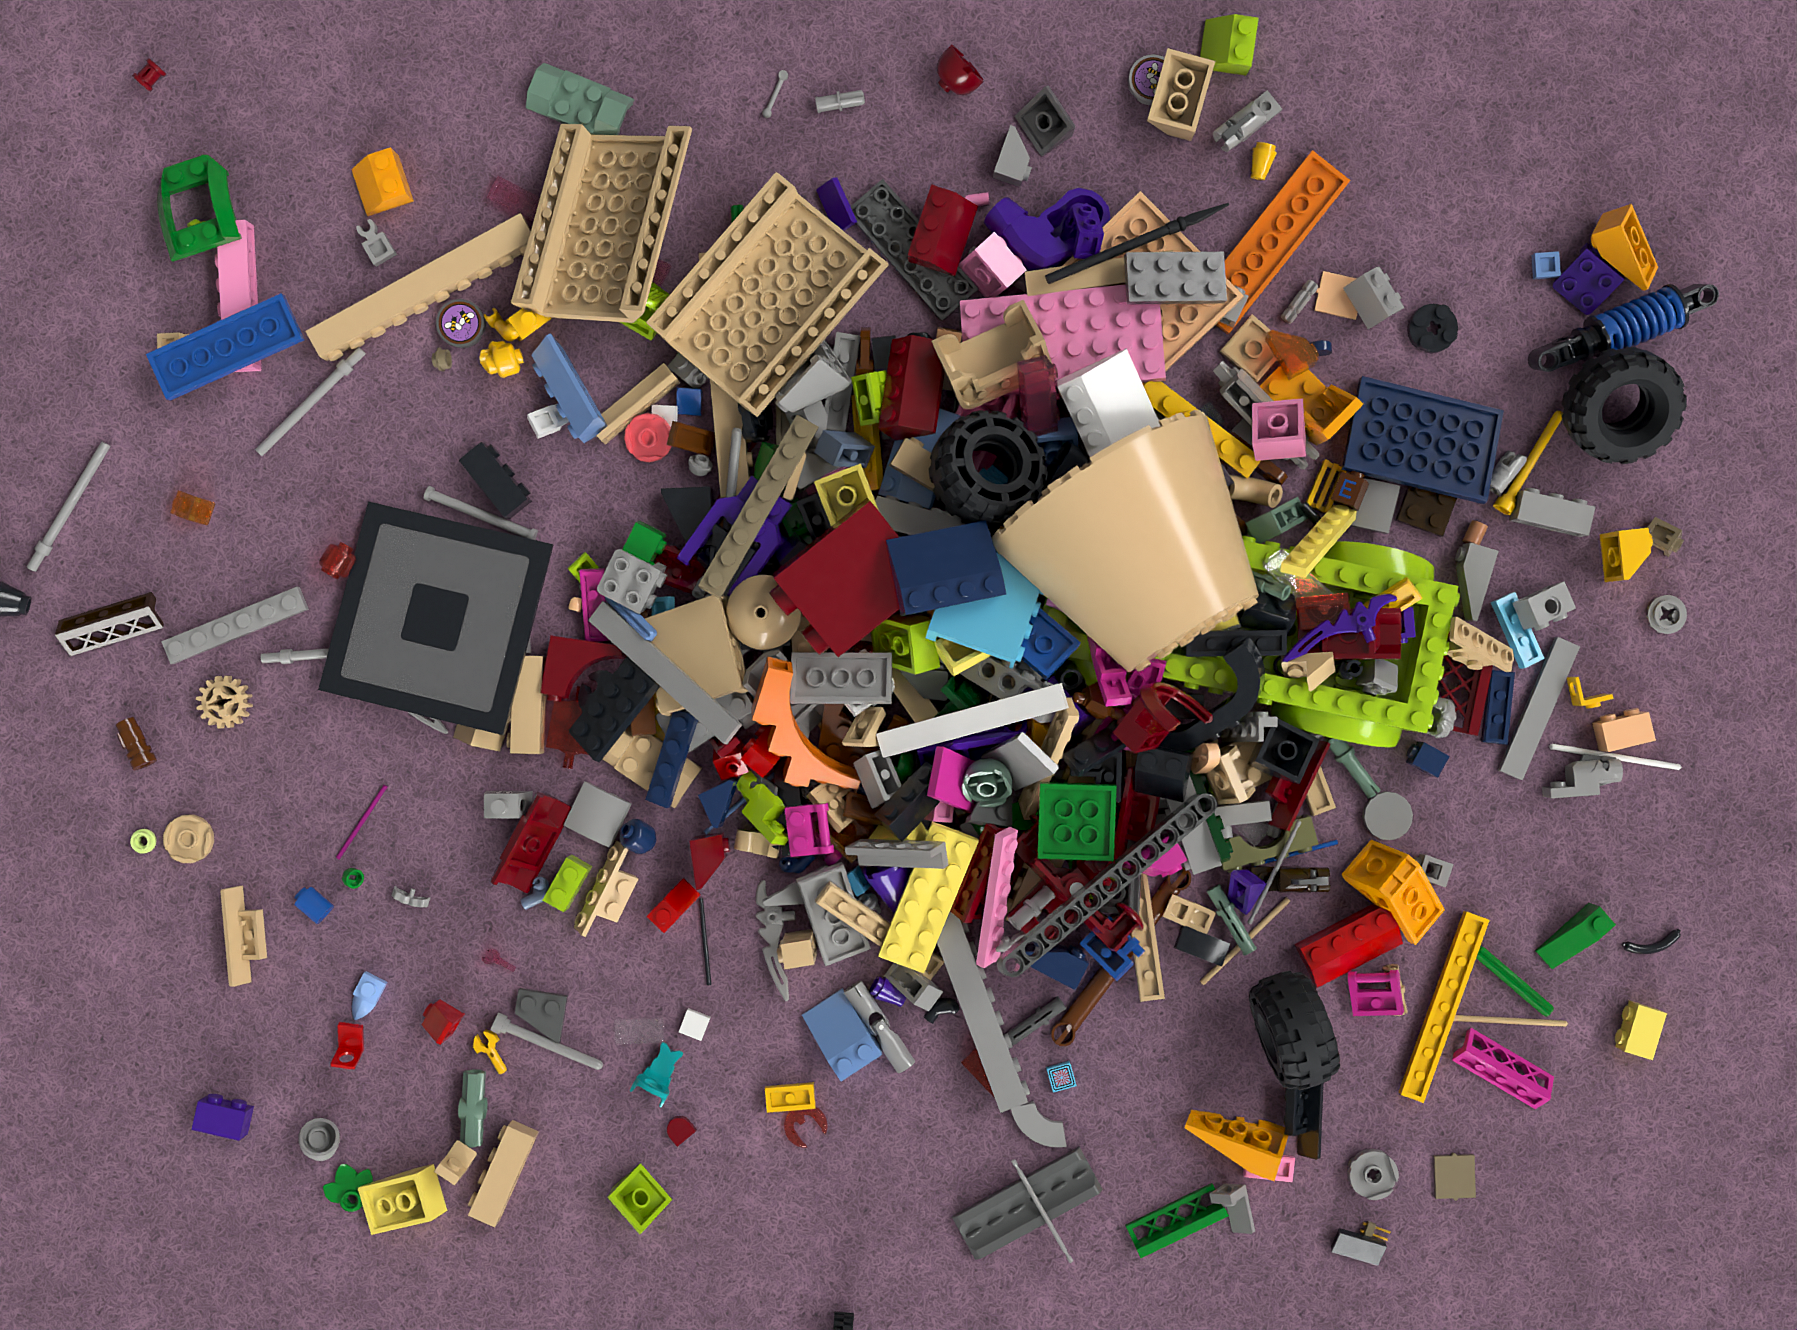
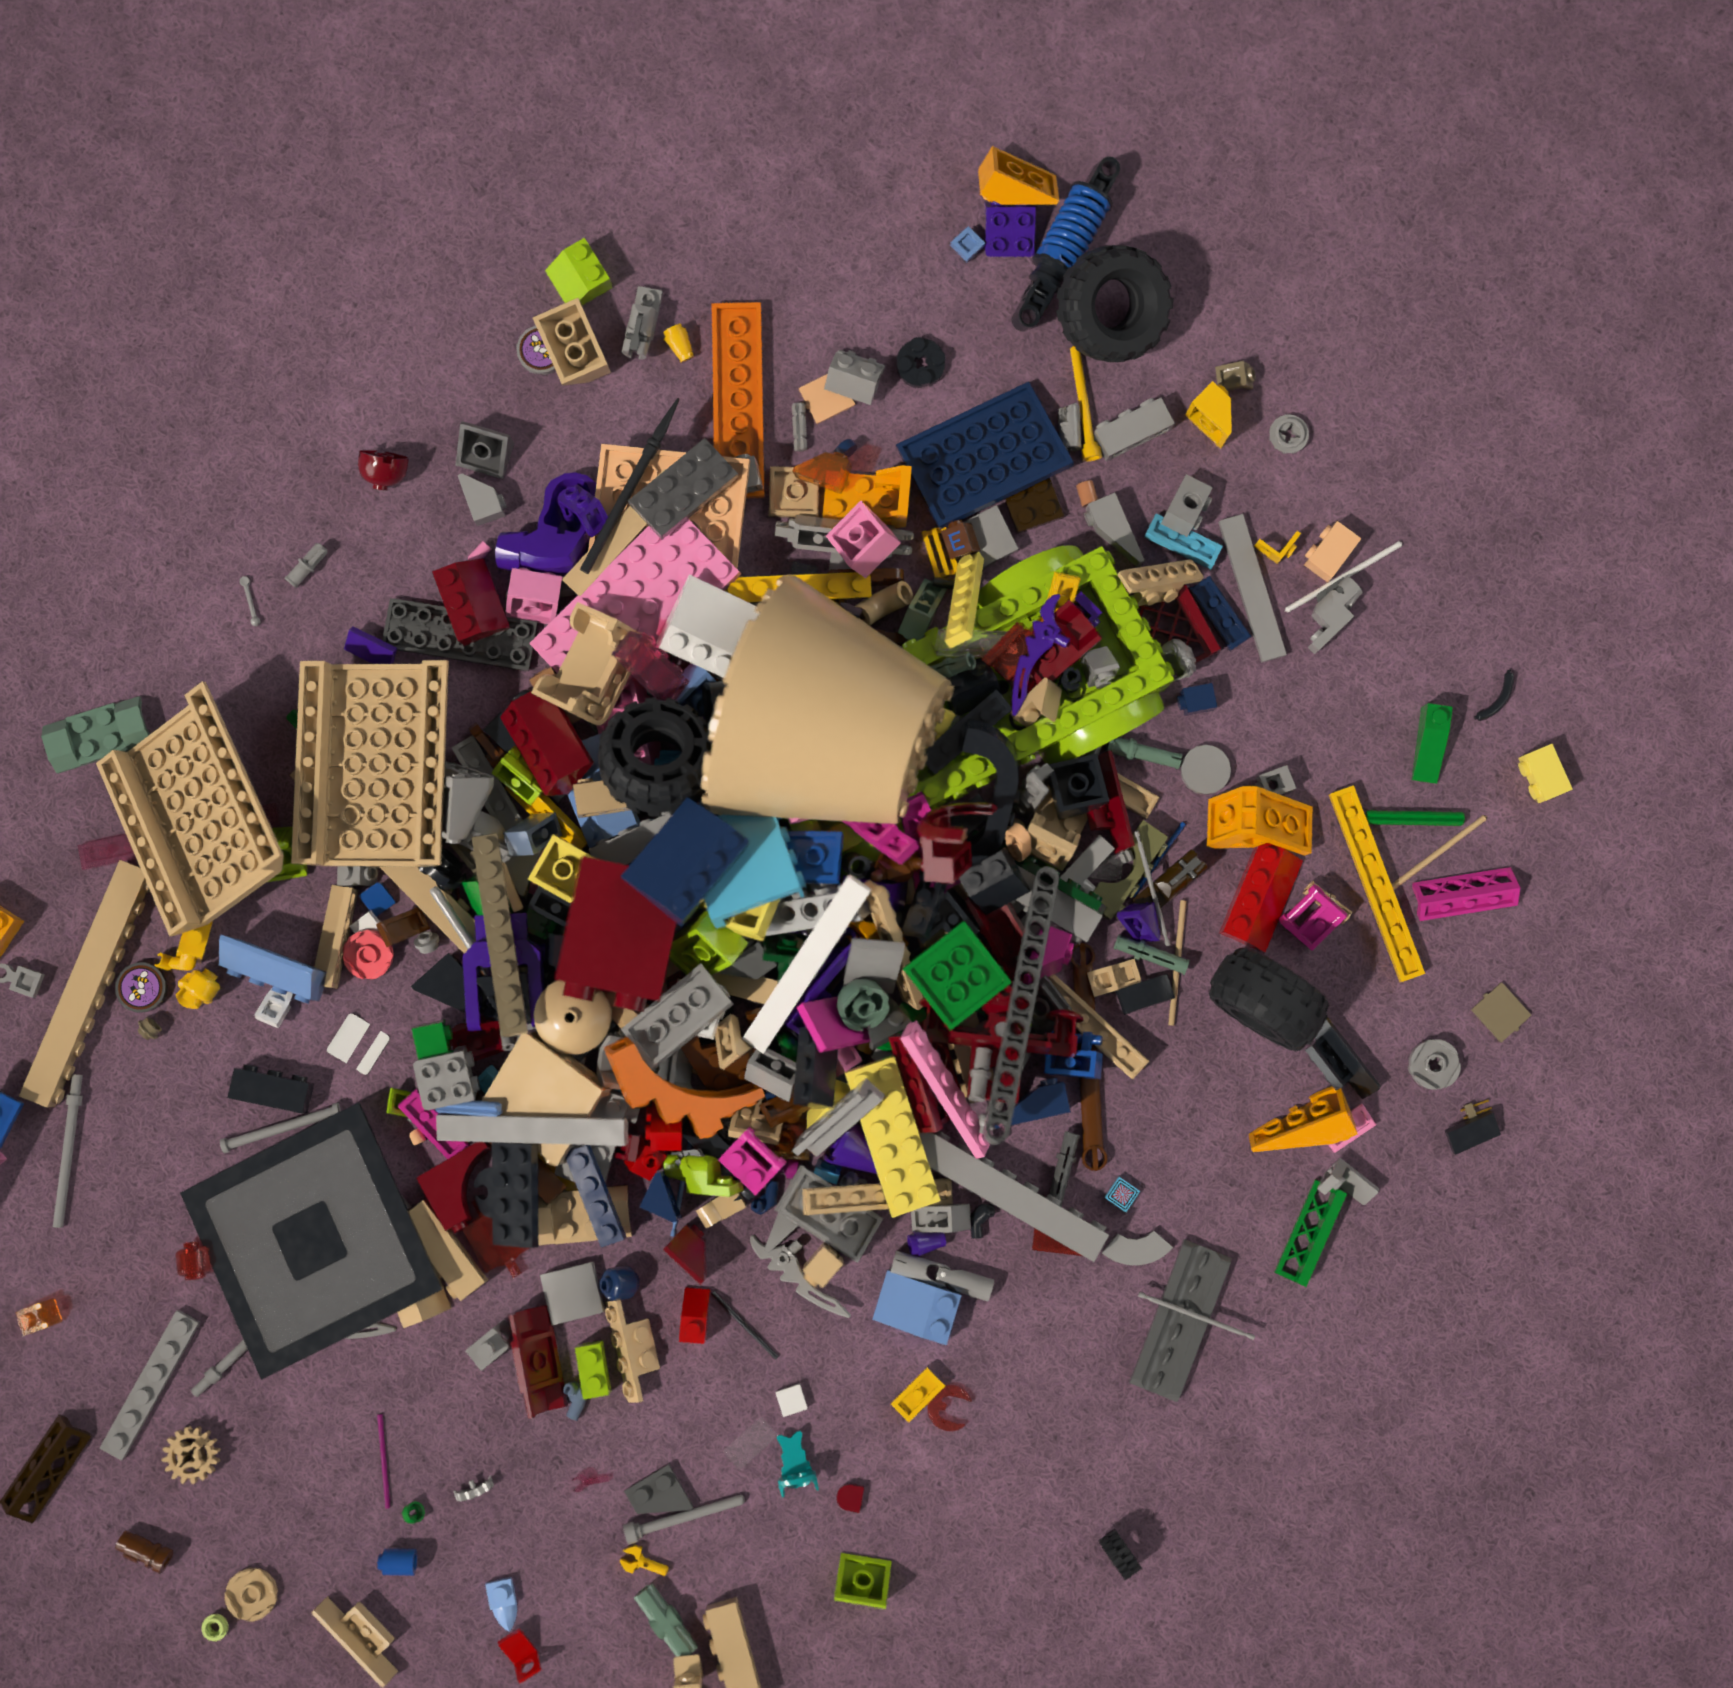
camera: 40 degrees left, 5 degrees down
red slope [421,999,465,1045] -> none
none -> white sticker [327,1014,389,1075]

